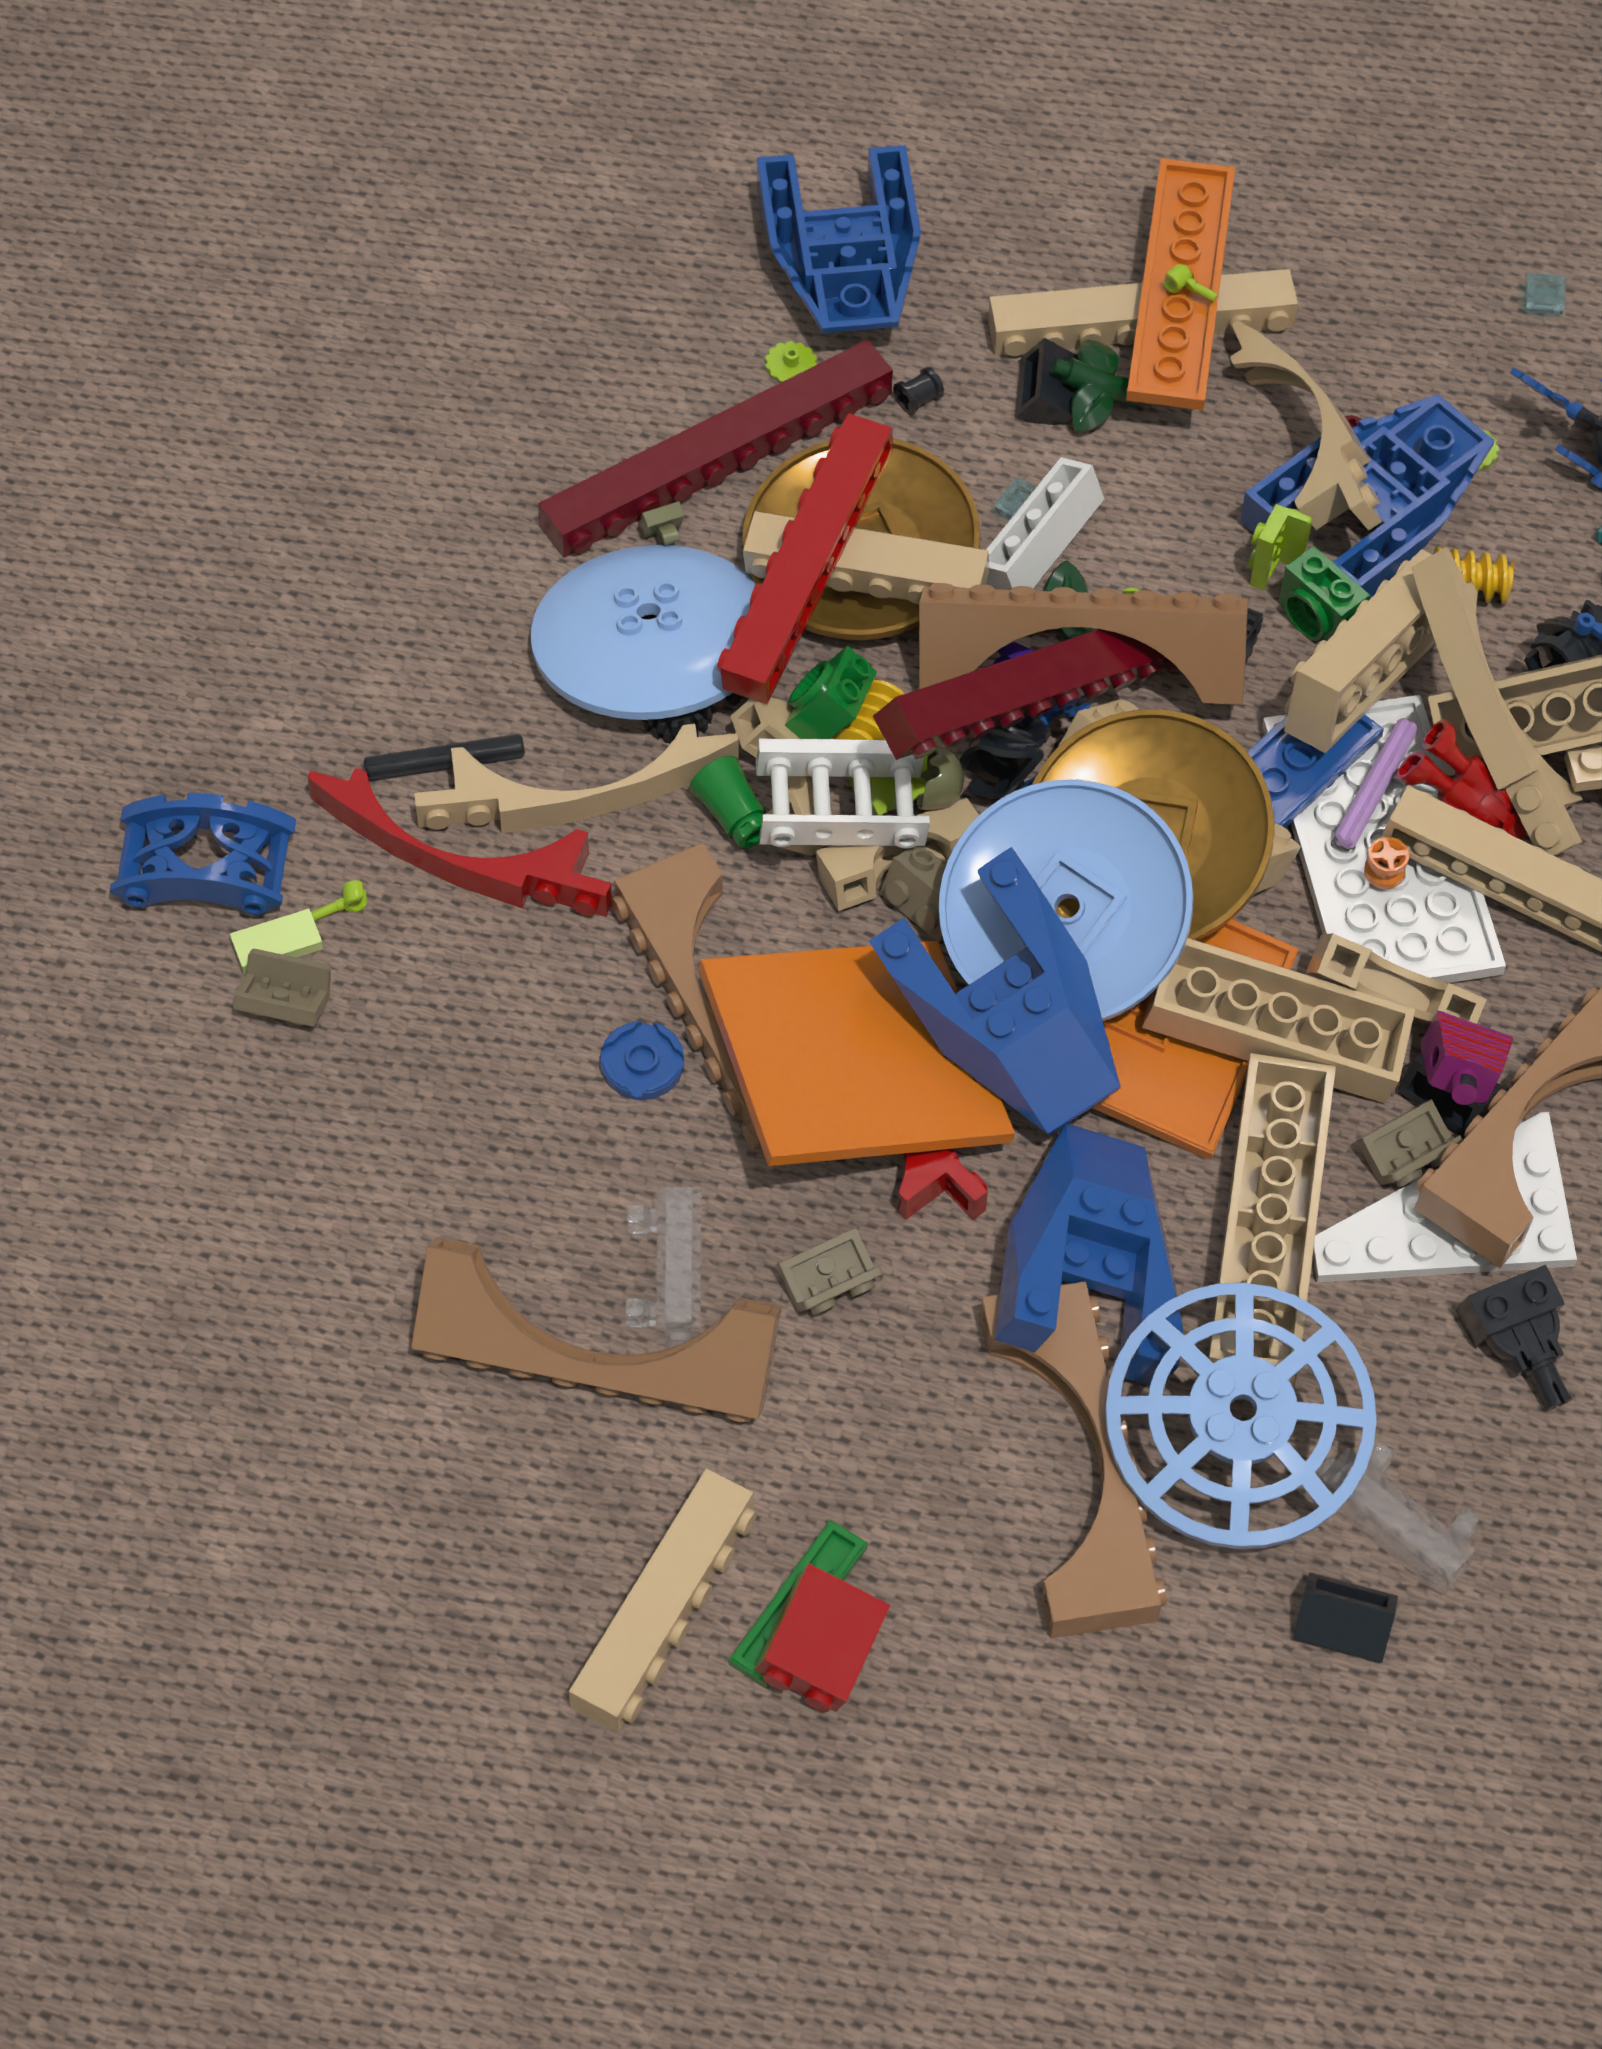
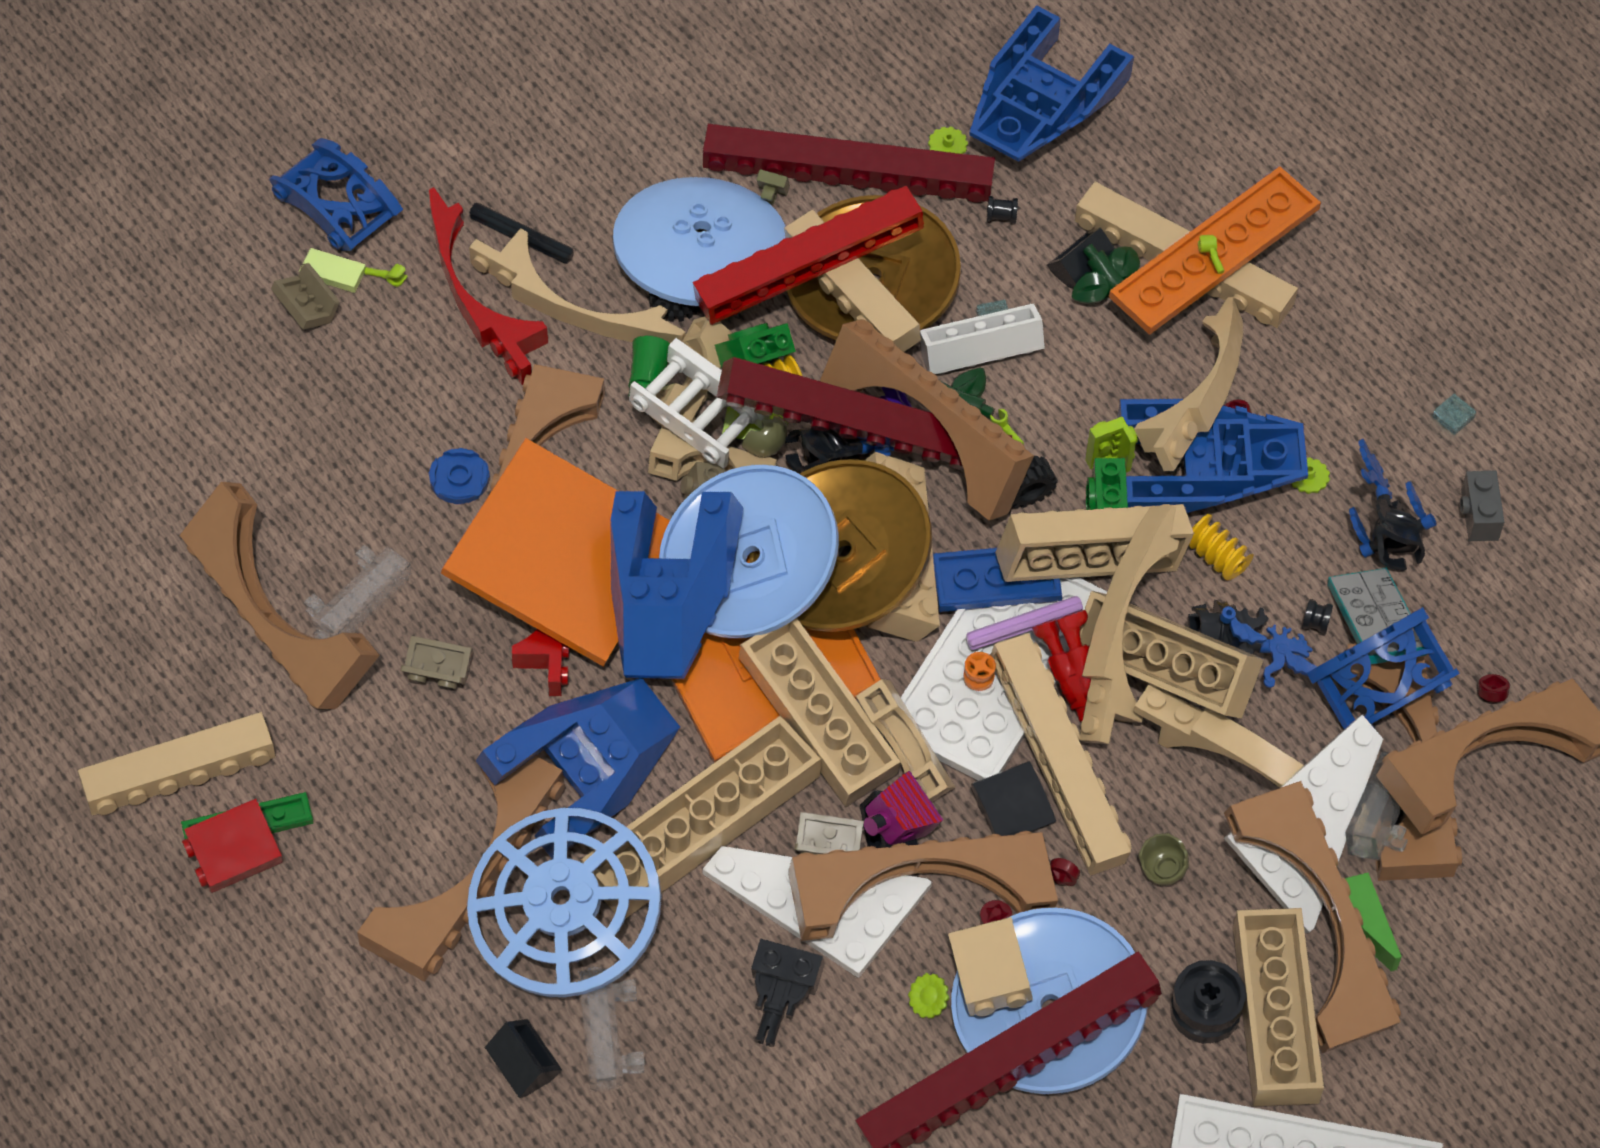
camera: 40 degrees right, 0 degrees up
none -> black slope [971,761,1056,836]

